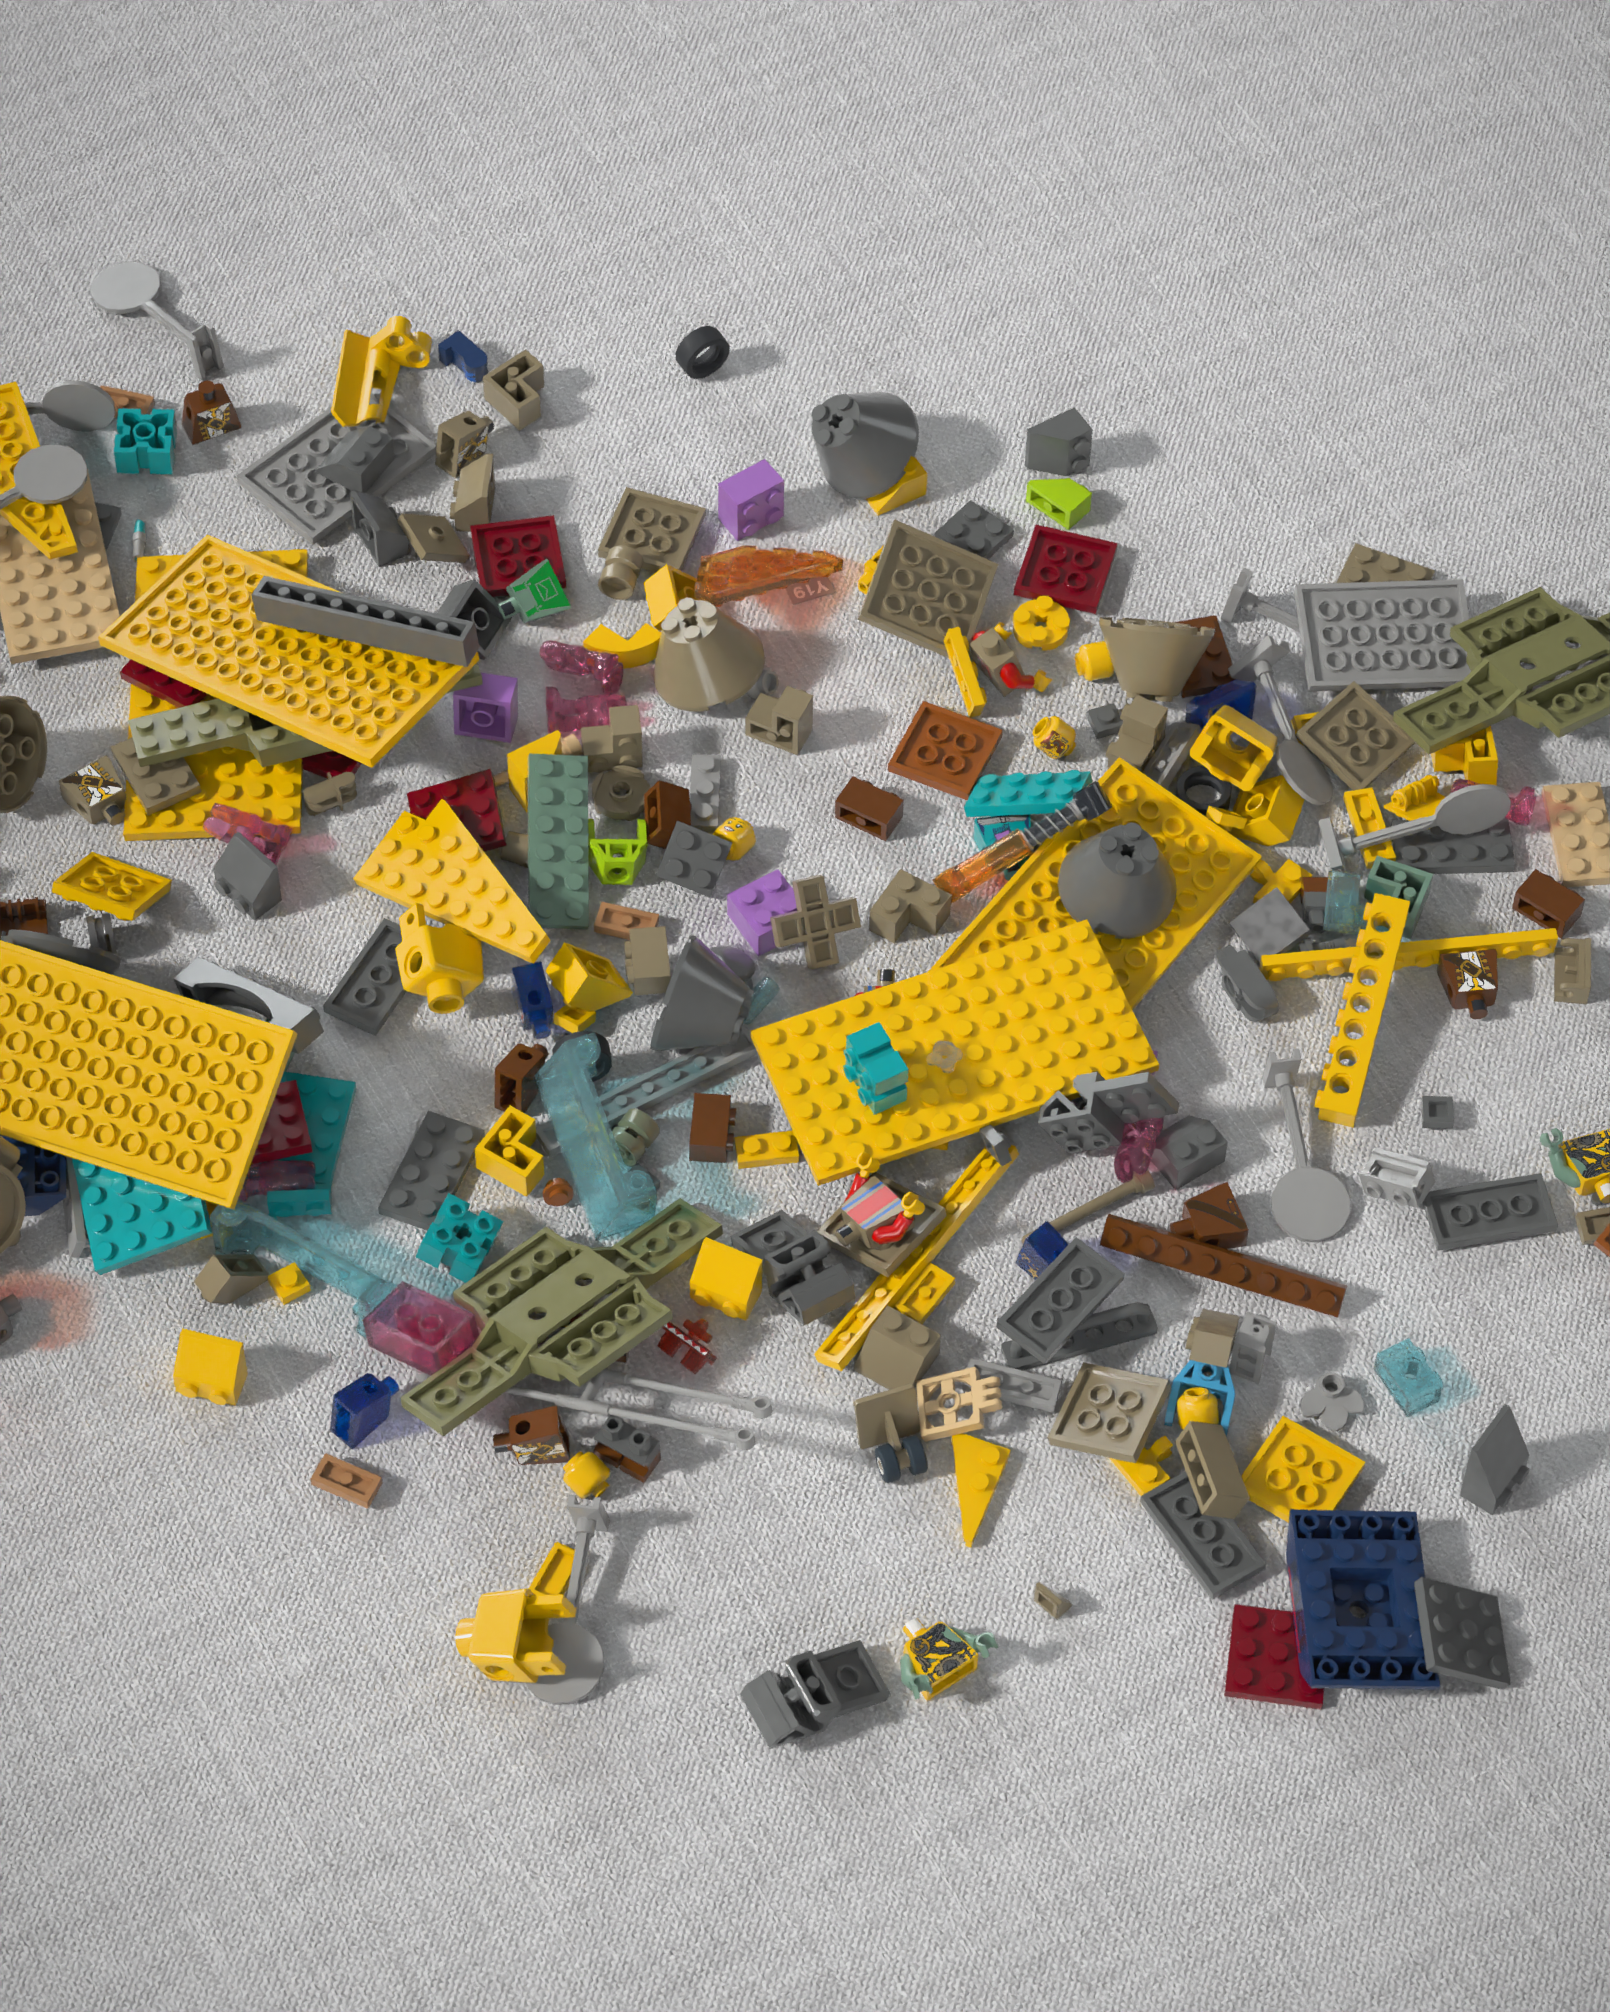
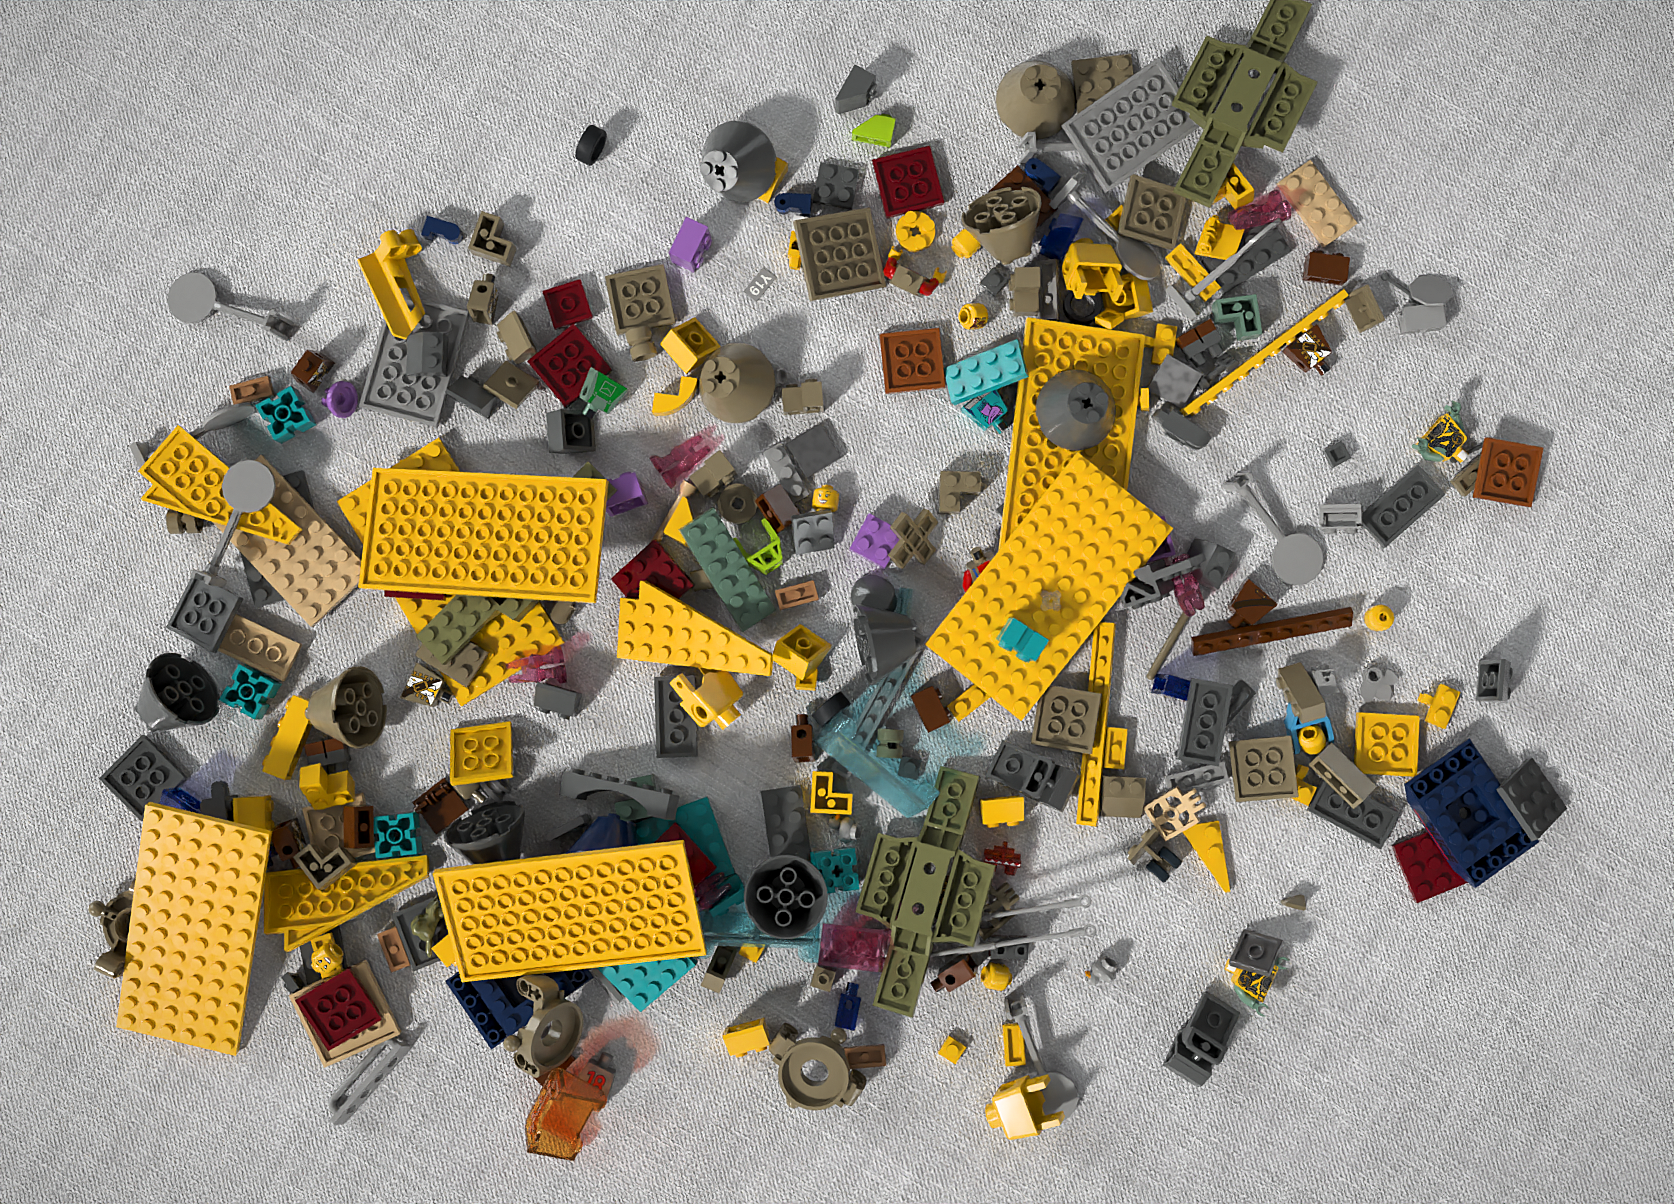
camera: 25 degrees left, 30 degrees up
light grey piece [132,519,146,563] -> none
dark grey brick [251,576,479,667] -> none
clear blue torso [511,961,553,1039] -> none
clear pink piece [540,640,623,696] -> none
dark orange plate [543,1178,574,1206] -> none
dark tan brick [624,926,671,996] -> none
clear orange plate [694,545,843,607] -> none
reddish brown brick [835,776,904,842] -> none
torso [835,1152,925,1249] -> none
piece [932,781,1112,904] -> none
yellow plate [944,627,987,718] -> none
dark grey plate [979,1125,1012,1167] -> none
yellow brick [1314,893,1410,1128] -> none
clear light blue plate [1323,869,1384,935] -> none
clear light blue brick [1374,1338,1443,1417] -> none
none -> medium lavender hair [321,381,358,418]
none -> dark tan piece [449,782,487,804]
none -> dark red plate [542,279,593,330]
none -> dark grey cone [744,855,828,939]
none -> dark tan piece [769,1023,867,1110]
none -> dark blue leg [774,193,812,218]
none -> flat silver tile [786,423,841,479]
none -> dark tan brick [810,963,836,992]
none -> light grey animal [828,814,862,843]
none -> yellow plate [938,1035,966,1064]
none -> dark tan piece [979,882,1020,941]
none -> dark tan cone [996,61,1075,140]
none -> dark blue leg [1024,158,1061,197]
none -> light grey animal [1085,956,1118,986]
none -> yellow plate [1137,388,1149,411]
none -> flat silver tile [1229,929,1284,977]
none -> yellow head [1364,604,1394,631]
none -> yellow plate [1417,684,1460,729]

